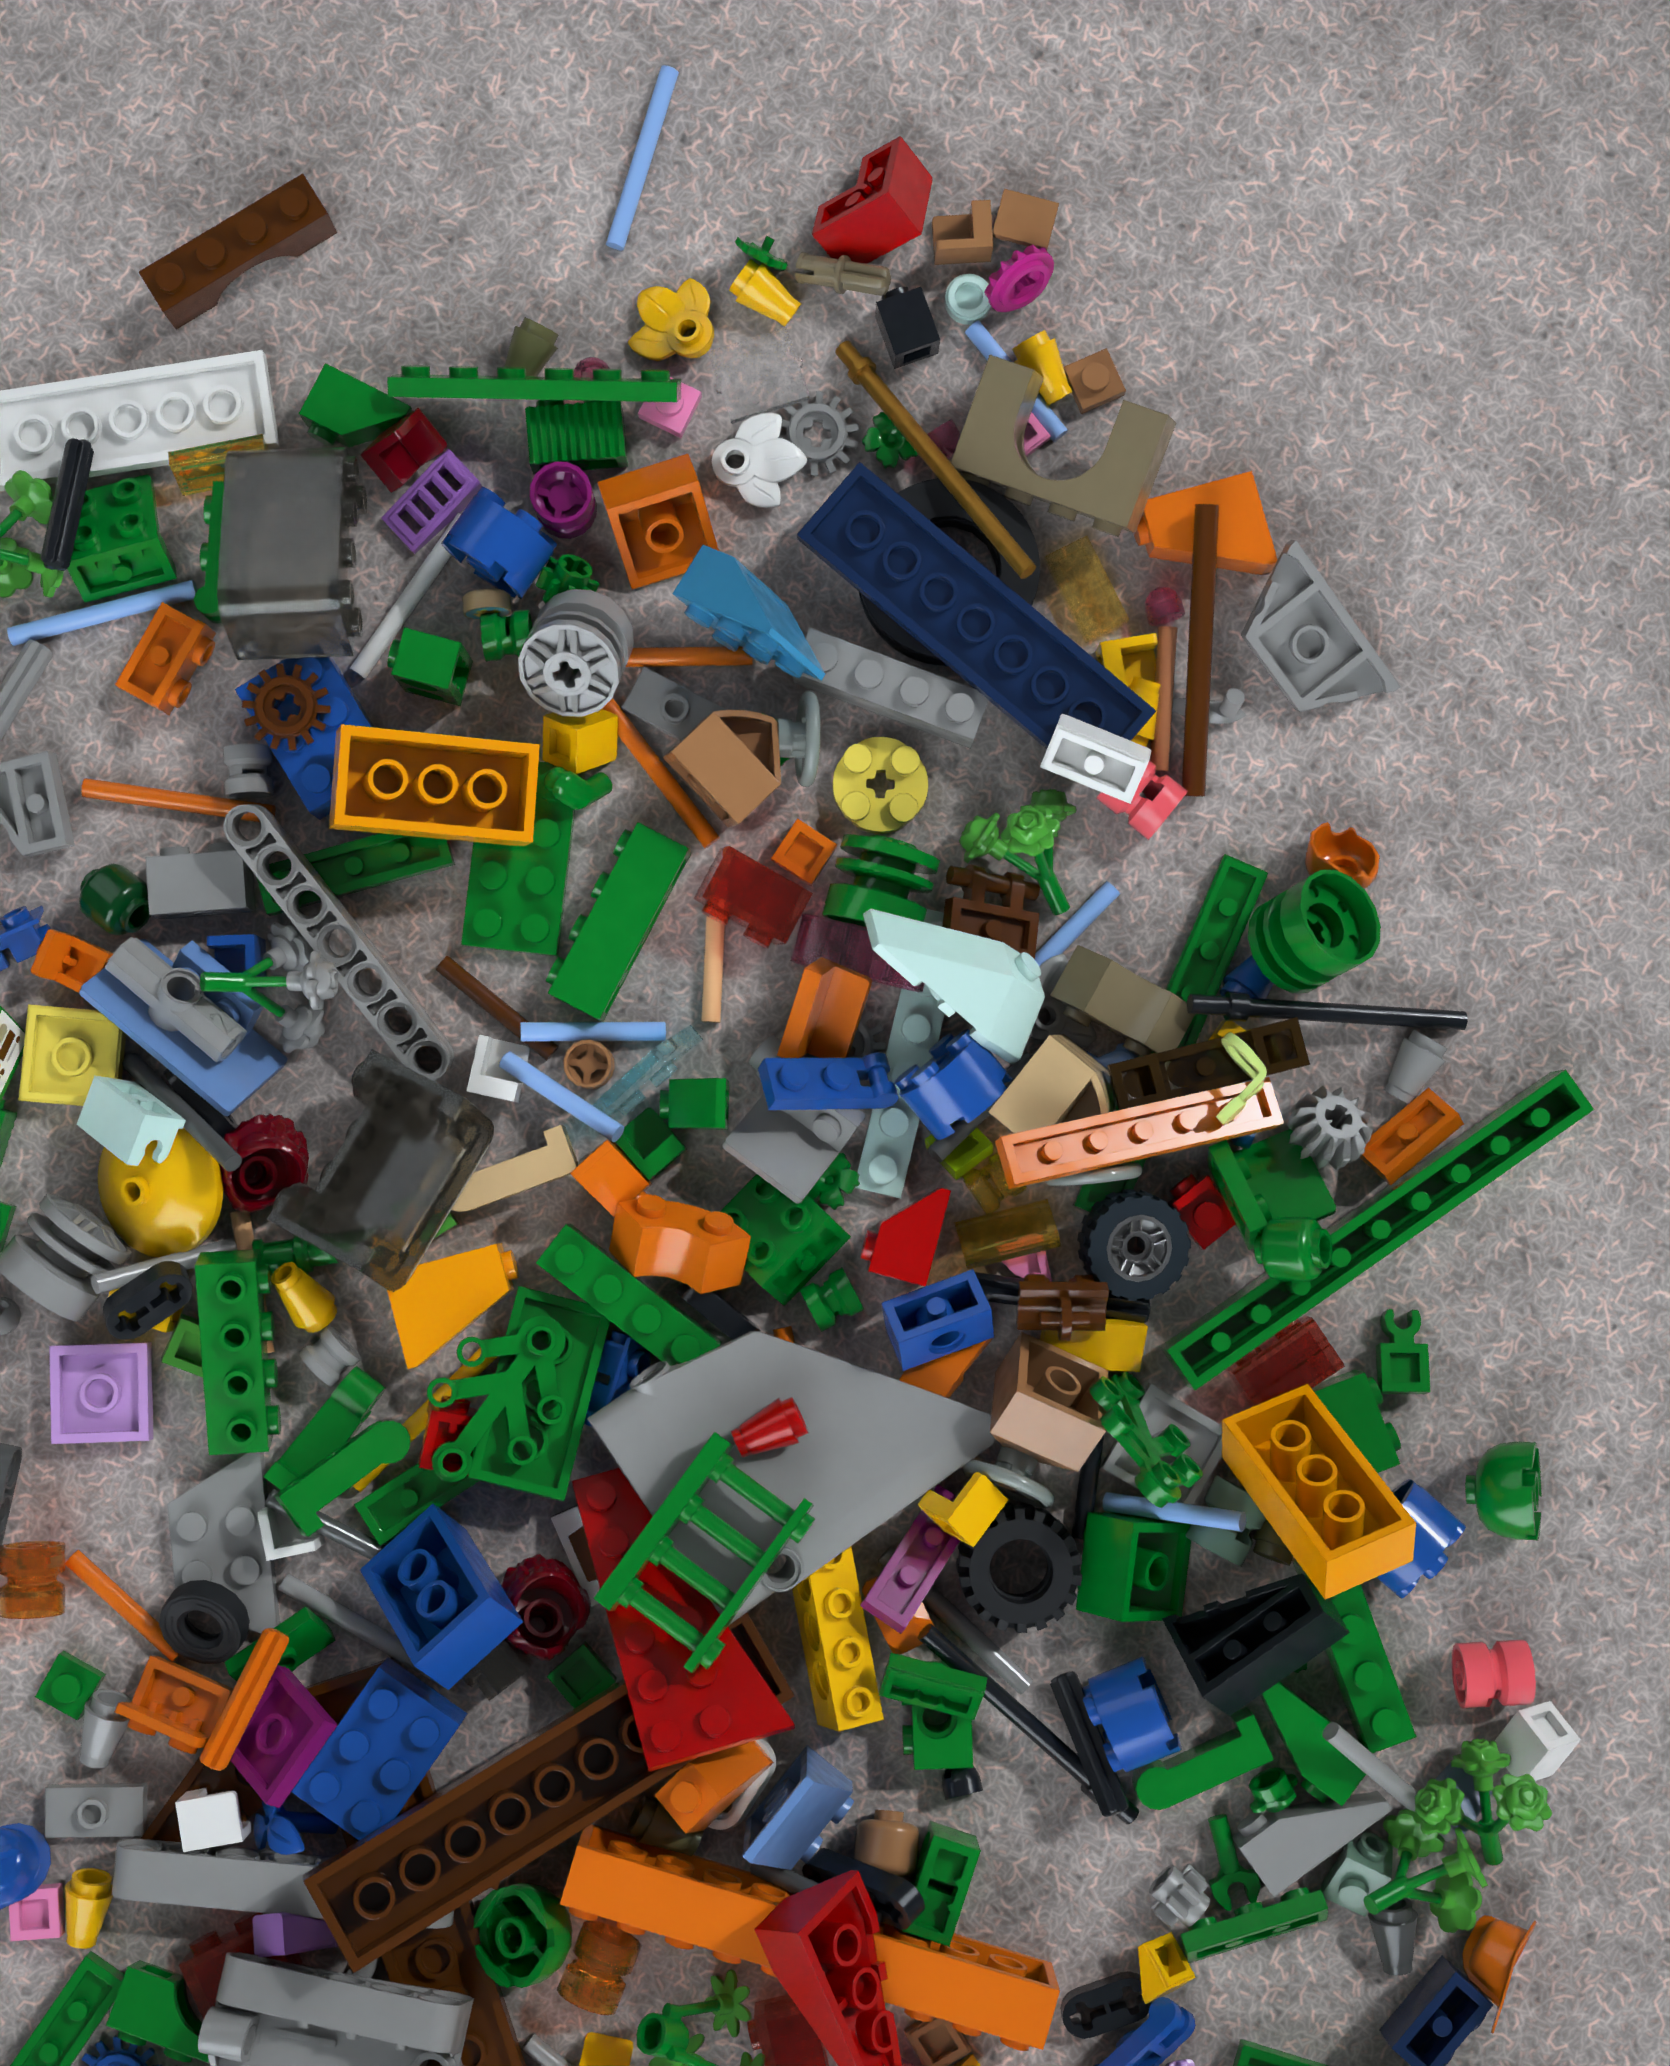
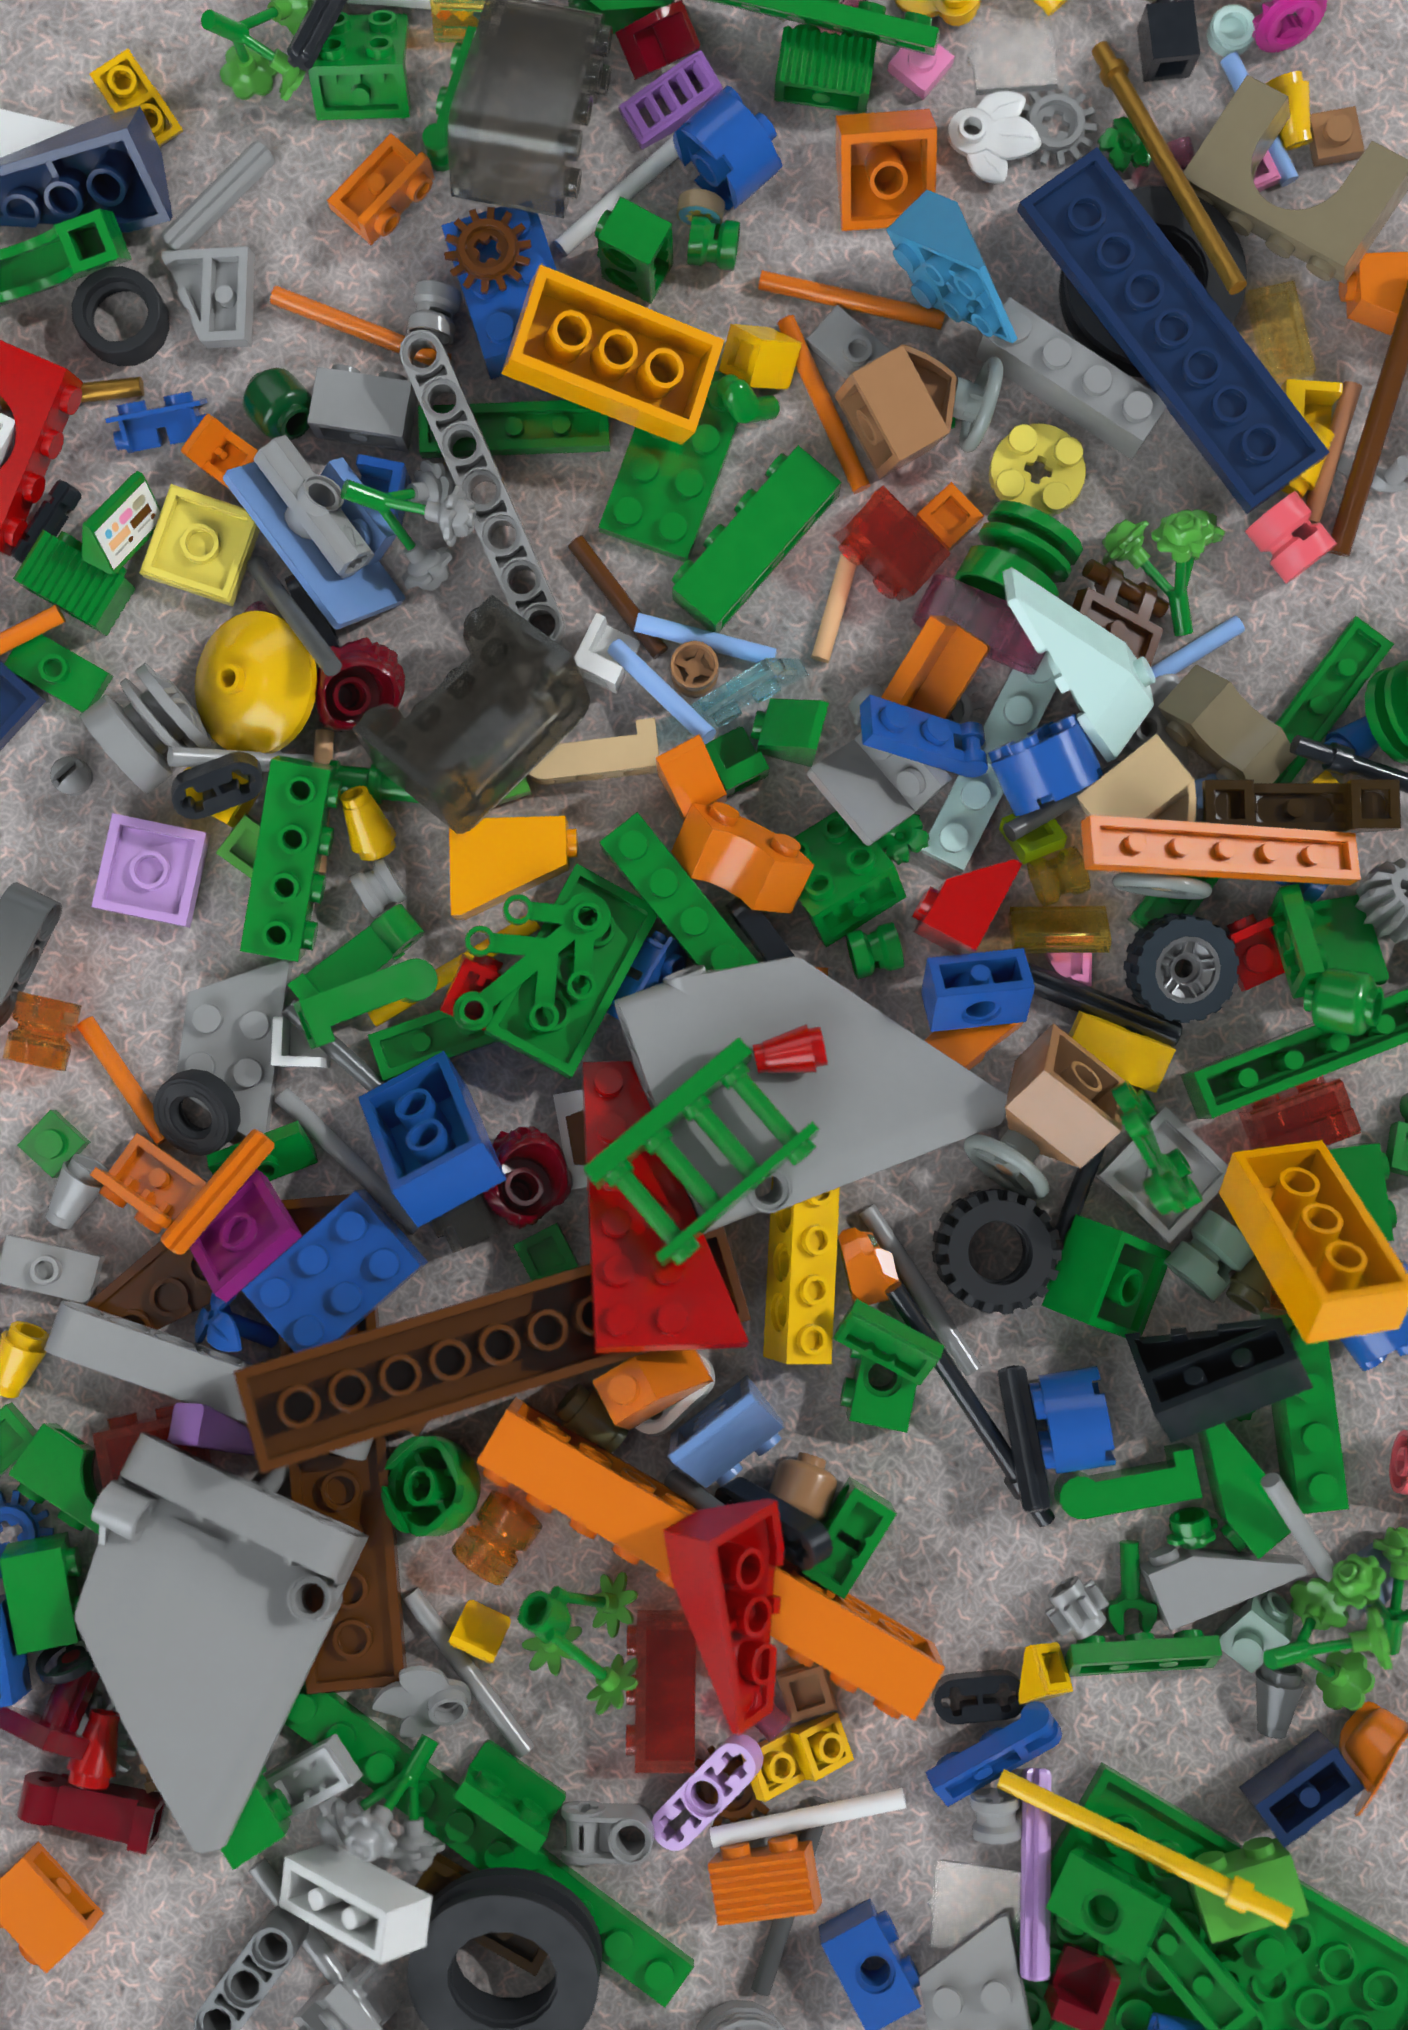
camera: 20 degrees right, 0 degrees up
light blue bar [7,579,197,646] -> none
light aqua hinge [76,1076,186,1166] -> none
white panel [175,1788,252,1852] -> none
light grey wheel [518,589,634,717] -> none
magenta wheel [529,462,597,539] -> none
green gear [535,554,599,604] -> none
magenta plate [860,1484,960,1634] -> none
yellow panel [917,1472,1008,1547] -> none
black hinge [942,1766,983,1800] -> none
reddish brown hips [1016,1274,1109,1341] -> none
white slope [1040,714,1152,804] -> none
light blue bar [1103,1492,1246,1532] -> none
clear pink hinge [1144,587,1186,626] -> none
yellowish green piece [1216,1032,1267,1126] -> none

